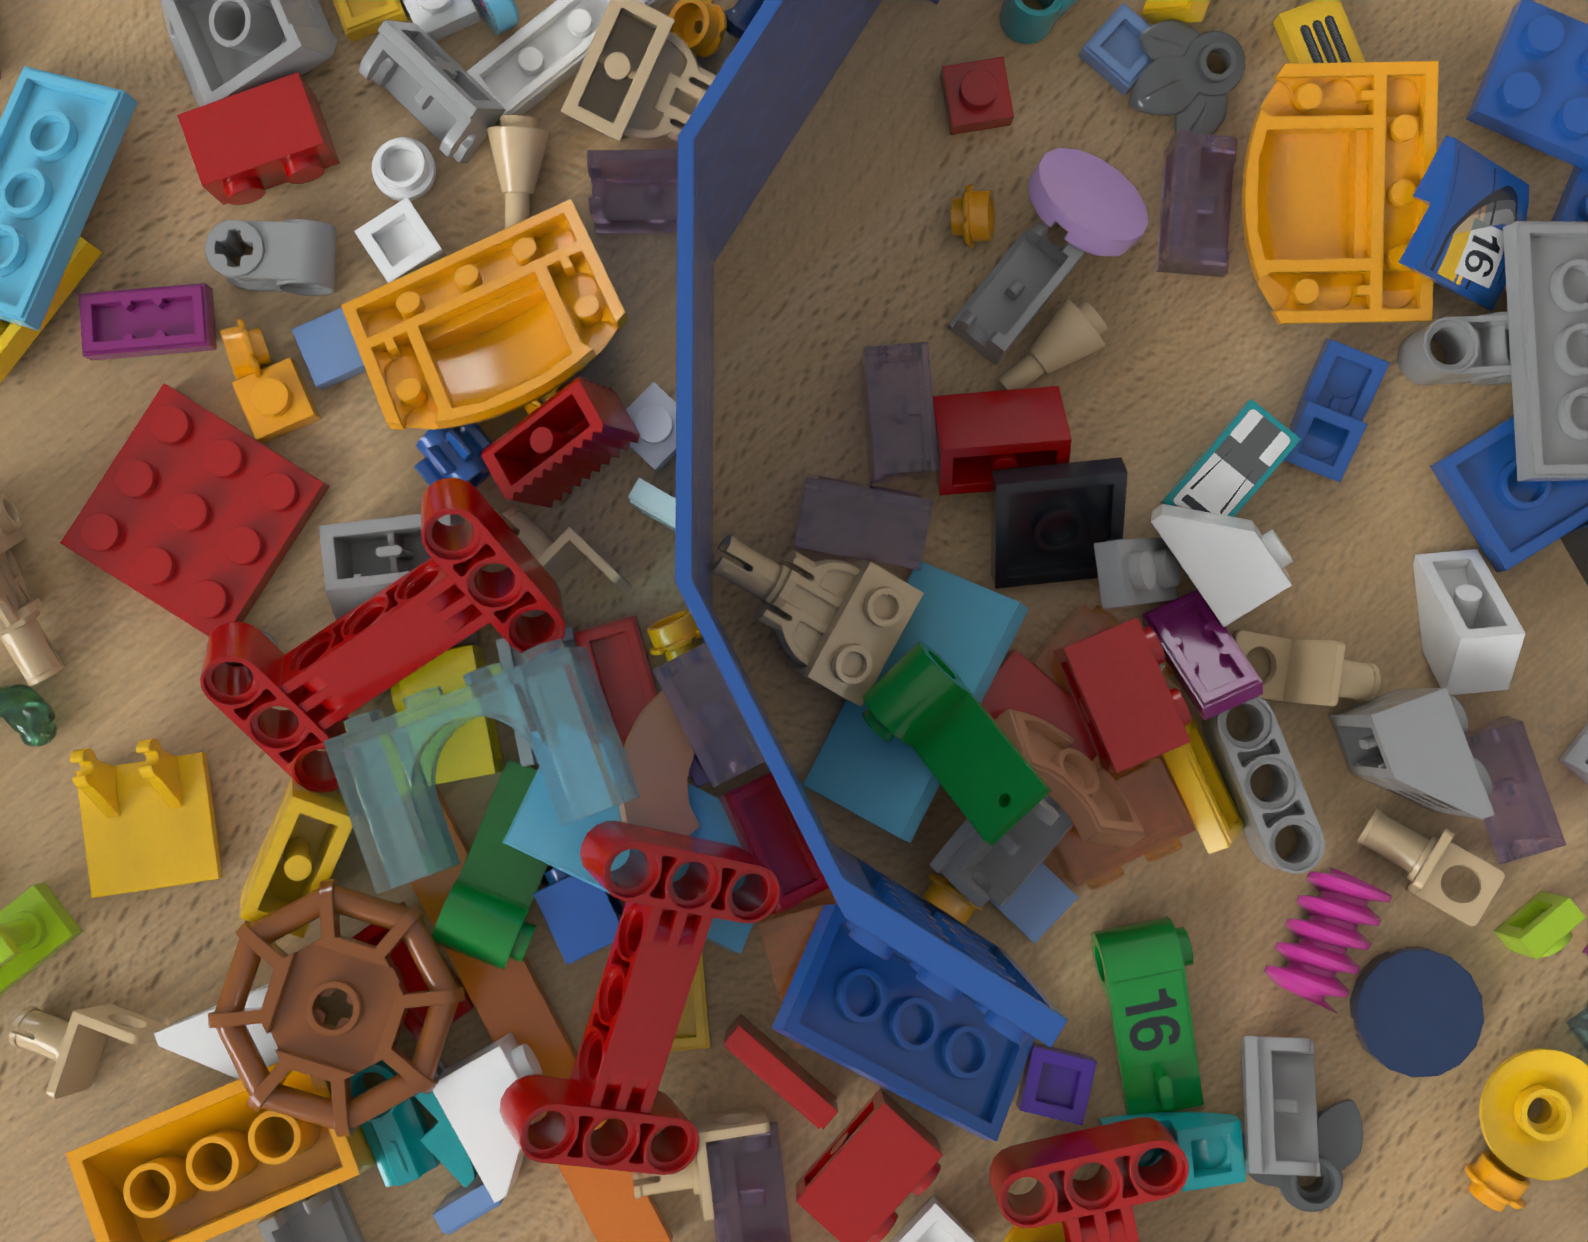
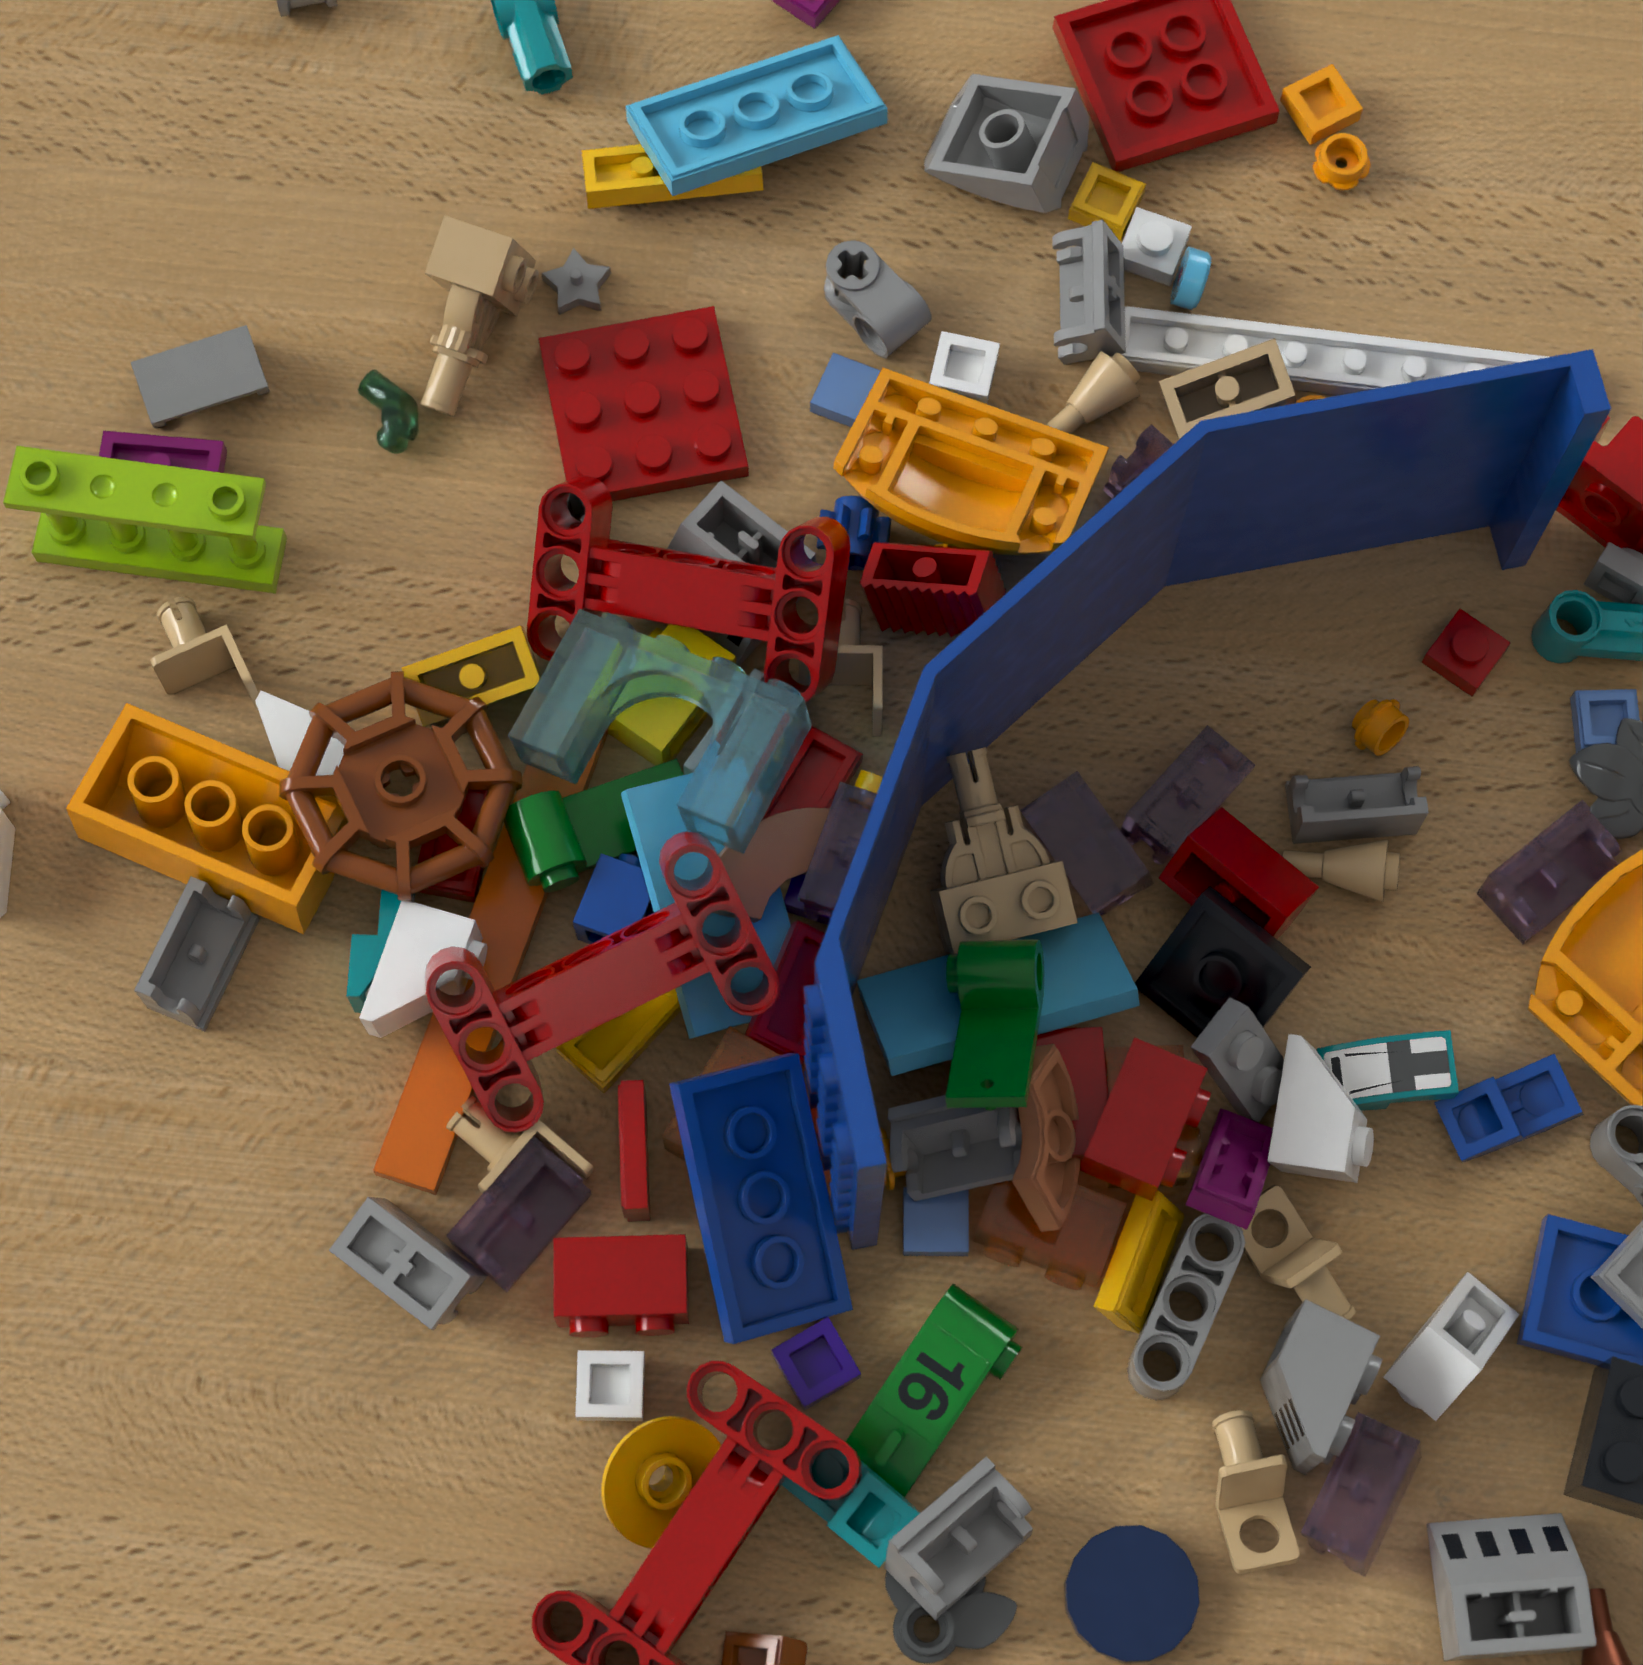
camera: 50 degrees right, 15 degrees down
yellow plate [70,738,223,898] -> none
magenta plate [79,283,217,361] -> none
red brick [177,72,340,205] -> none
light orange plate [219,318,271,380] -> none
light orange plate [231,357,321,444] -> none
teal piece [350,1060,440,1187] -> none
white plate [372,137,436,201] -> none
medium blue tile [433,1176,504,1235] -> none
lavender tile [1028,148,1149,256] -> none
dark pink piece [1264,867,1393,1014] -> none
lime plate [1494,891,1586,960] -> none
none -> light grey piece [542,248,611,315]

